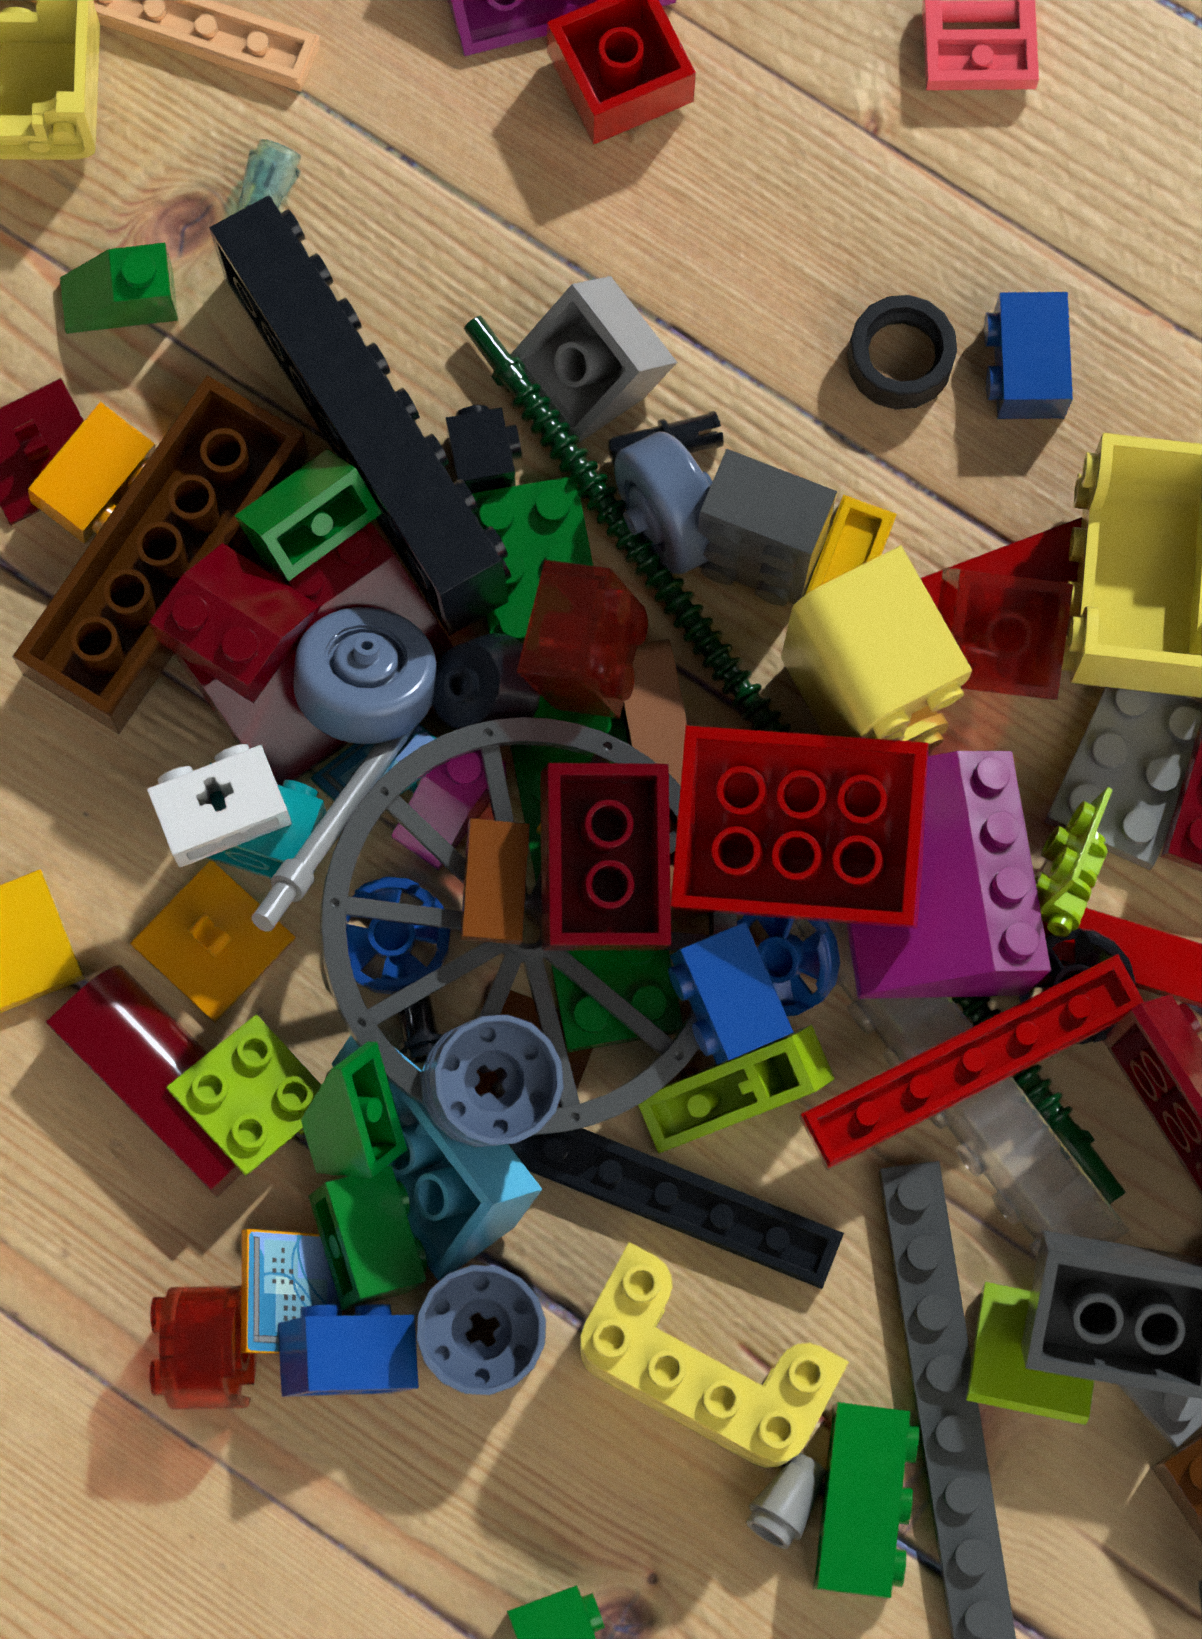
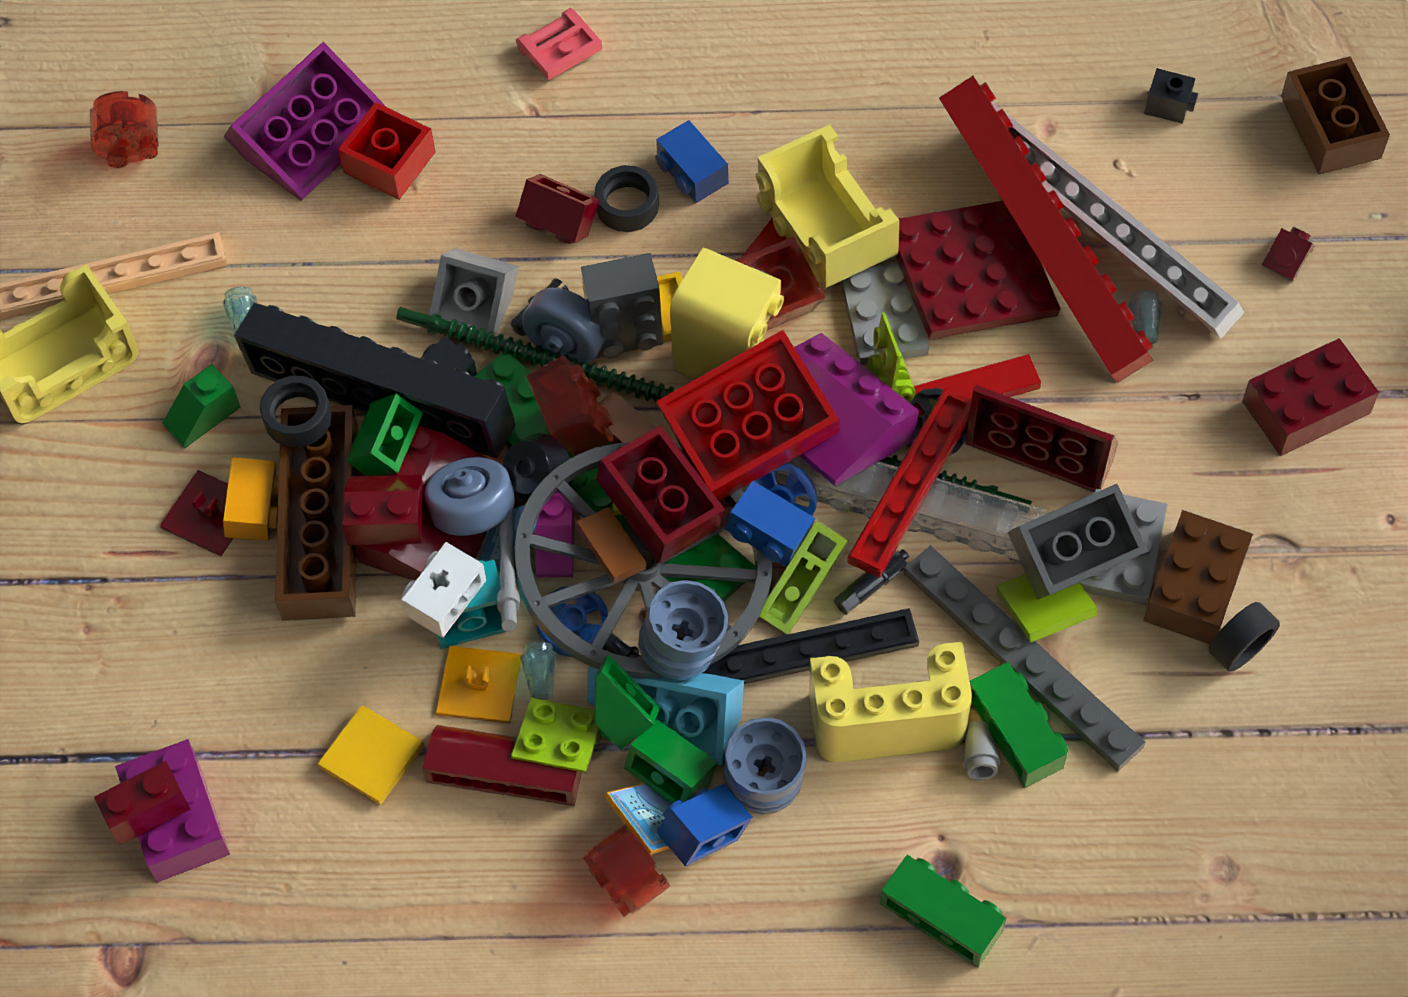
camera: 30 degrees left, 15 degrees down
none -> black tyre [259,376,332,447]
none -> dark red brick [515,174,600,244]
none -> clear light blue cone [520,642,557,699]
none -> black piece [834,549,909,615]

